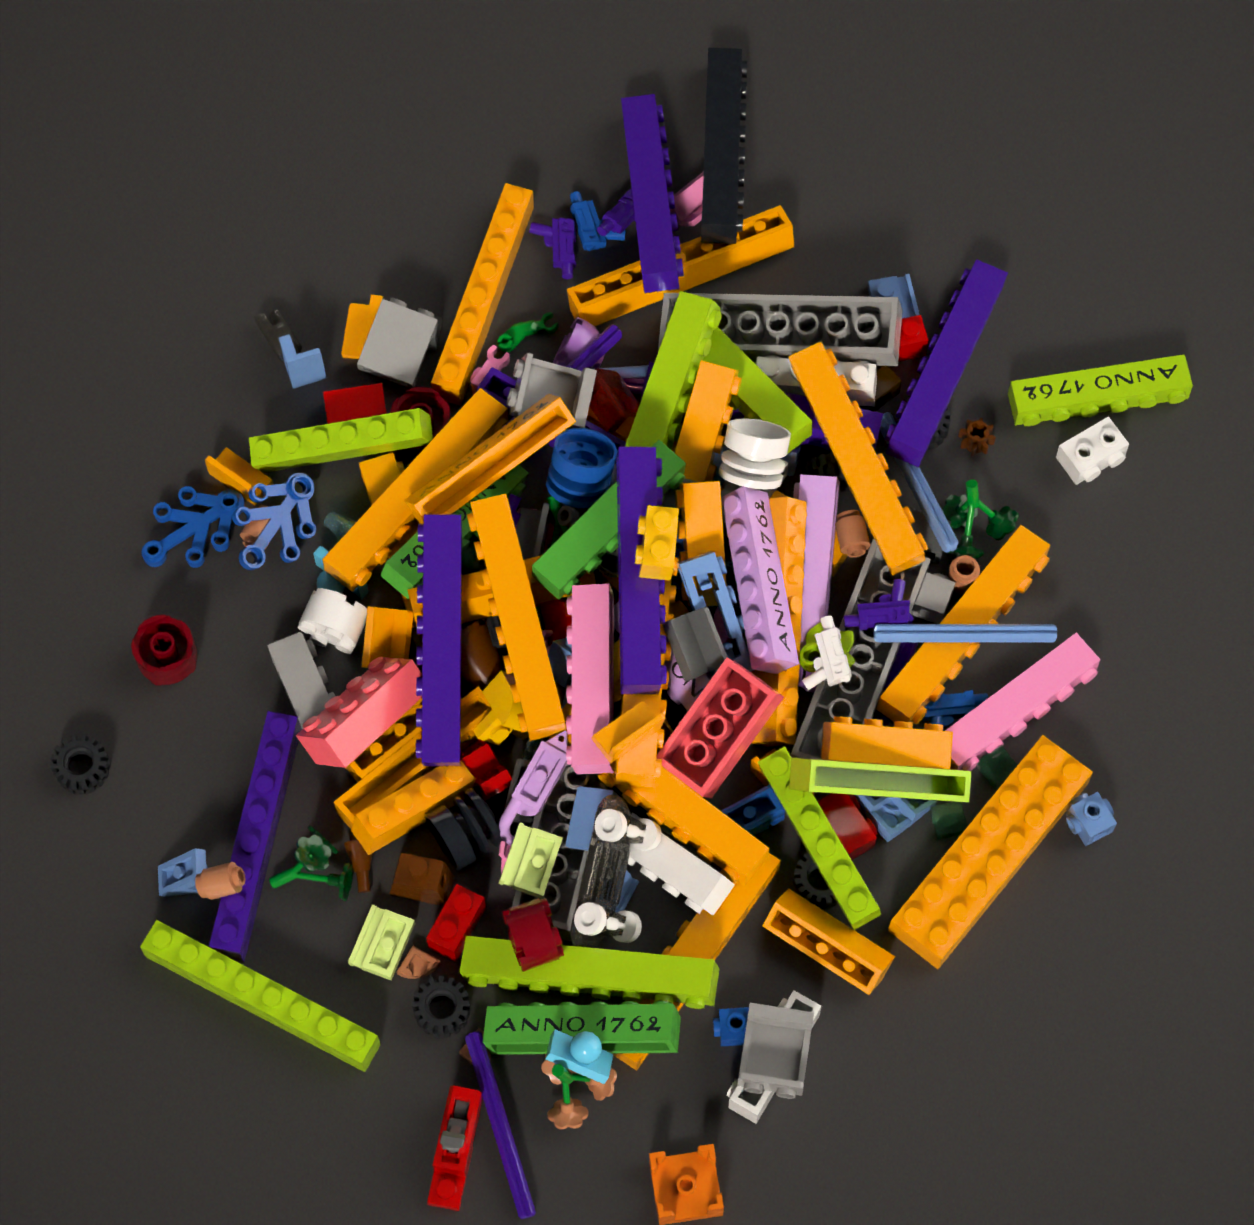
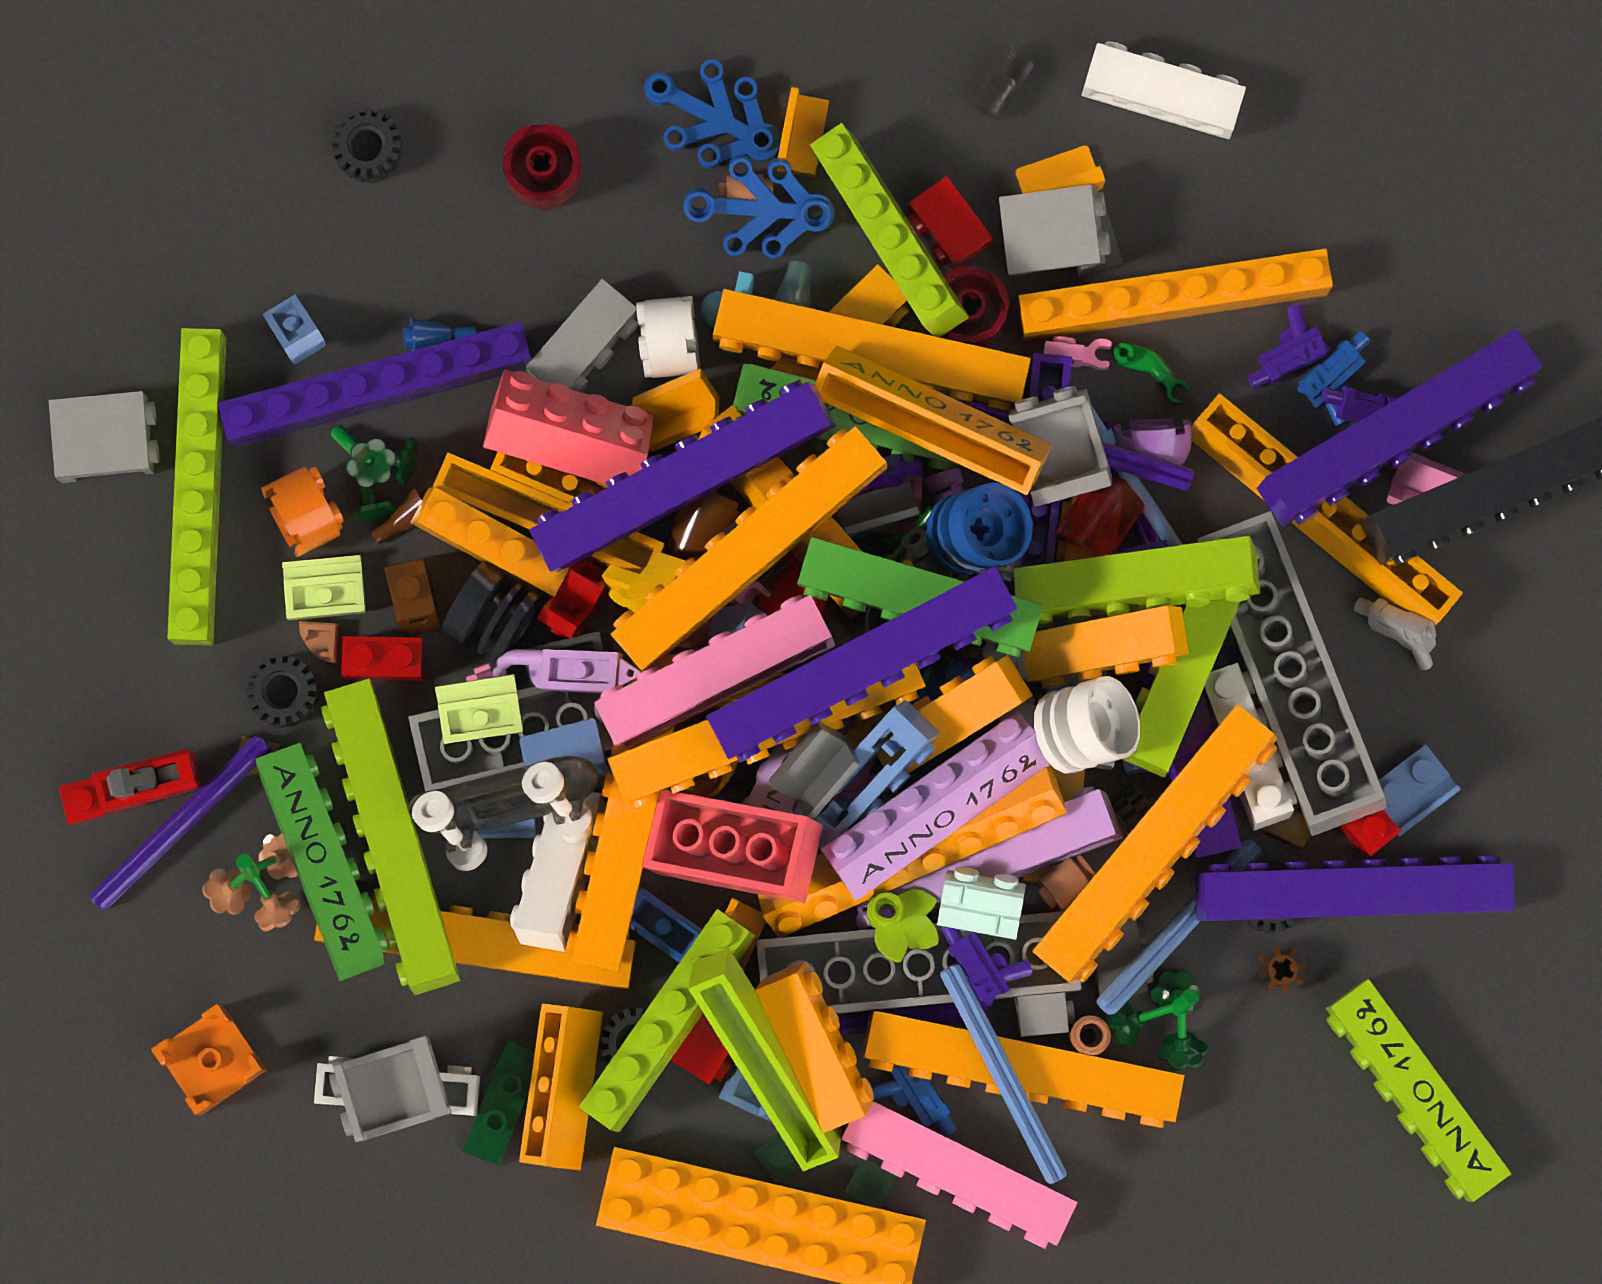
camera: 60 degrees right, 15 degrees up
nougat brick [195,862,245,900] -> none
medium blue panel [278,334,326,389] -> none
dark red brick [502,898,564,972] -> none
medium azure tile [546,1029,613,1084] -> none
light orange panel [591,700,666,764] -> none
yellow brick [635,505,679,581] -> none
blue brick [713,1007,749,1047] -> none
white piece [802,616,852,690] -> none
white brick [1056,416,1129,485] -> none
none -> light grey panel [49,391,160,483]
none -> orange brick [261,466,344,557]
none -> blue cone [403,318,476,351]
none -> dark green plate [462,1040,535,1166]
none -> medium lavender wheel [924,468,964,506]
none -> light aqua brick [937,867,1026,939]
none -> white brick [1081,42,1246,140]
none -> light grey piece [1354,597,1437,670]

